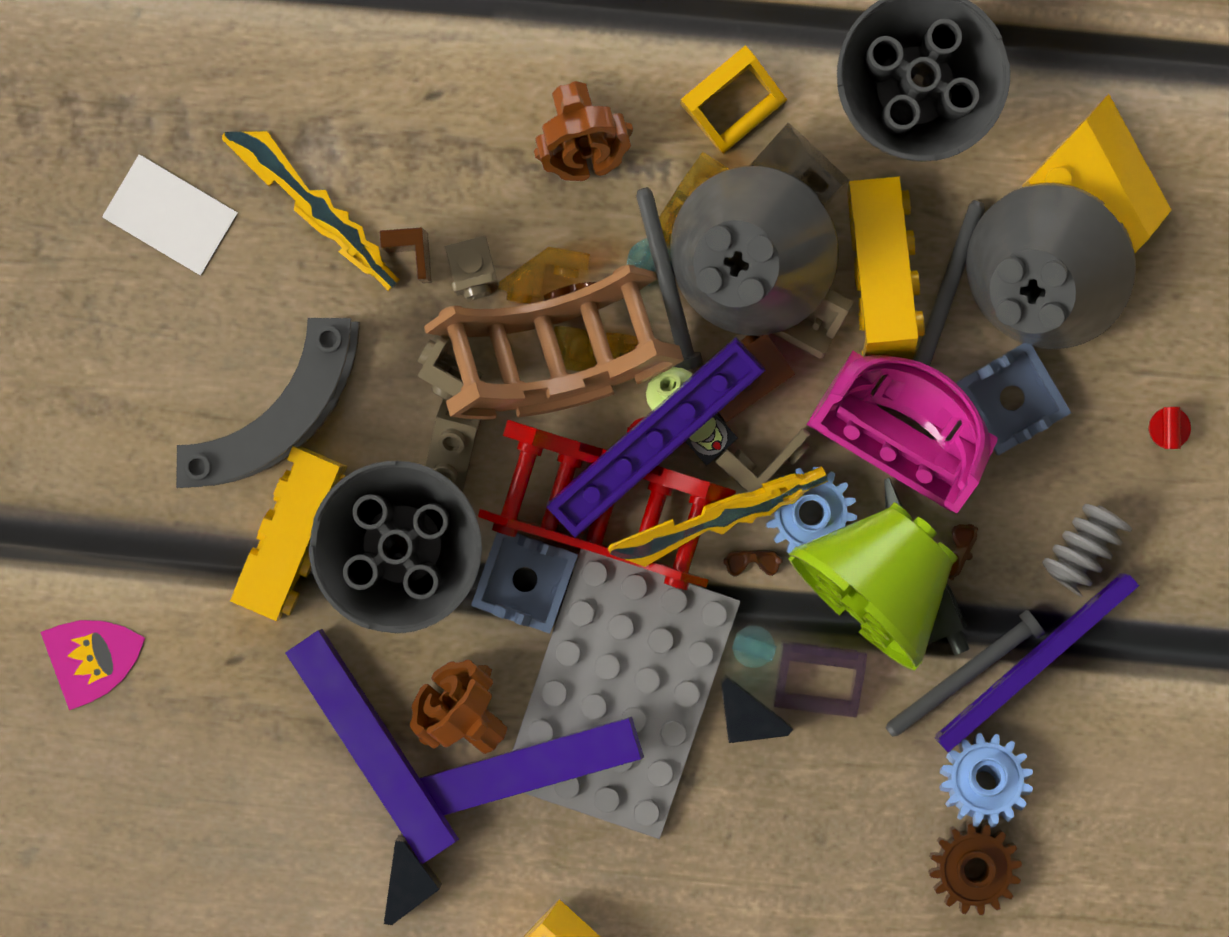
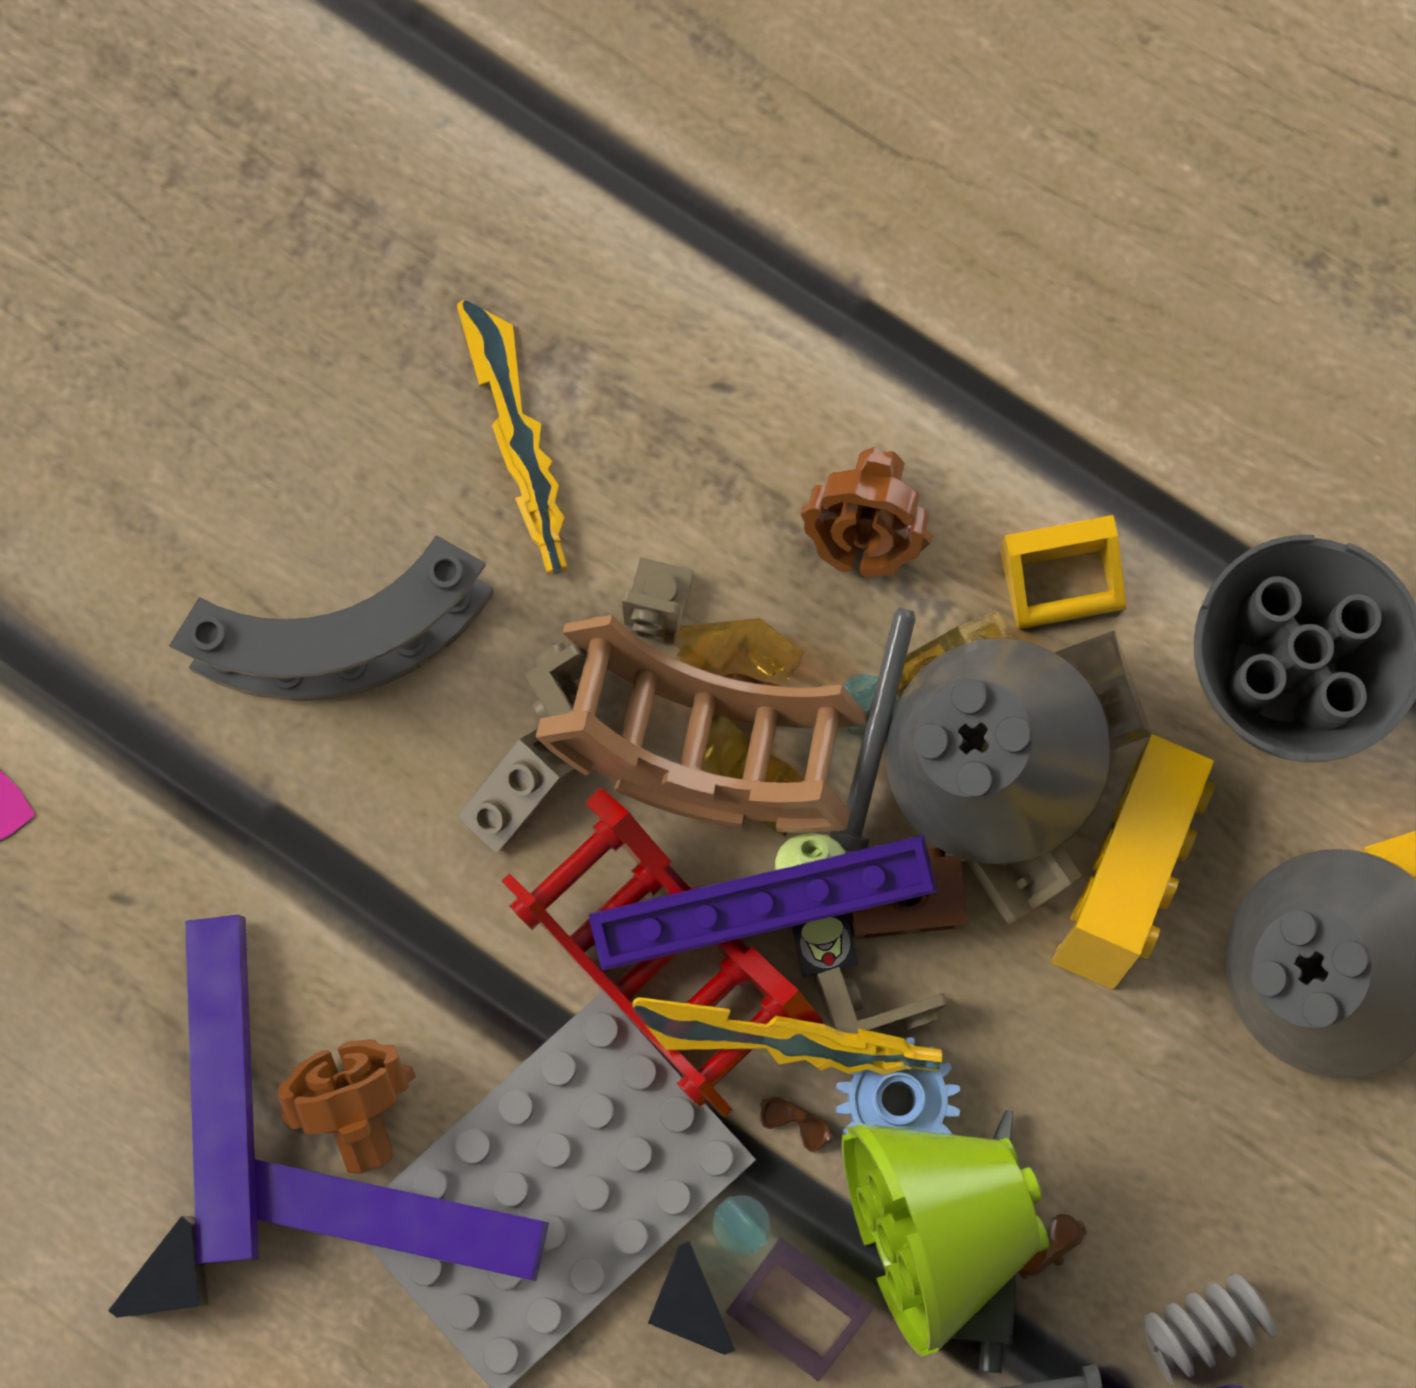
camera: 30 degrees right, 10 degrees down
white sticker [102,154,237,276] -> none
yellow wedge [230,446,347,621] -> none
dark grey cone [309,461,482,633] -> none
reddish brown panel [380,227,432,284] -> none
sand blue piece [471,532,578,634] -> none
dark pink piece [806,351,998,514] -> none
dark grey bar [914,200,985,366] -> none
sand blue piece [955,343,1071,455] -> none
red plate [1148,407,1191,449] -> none

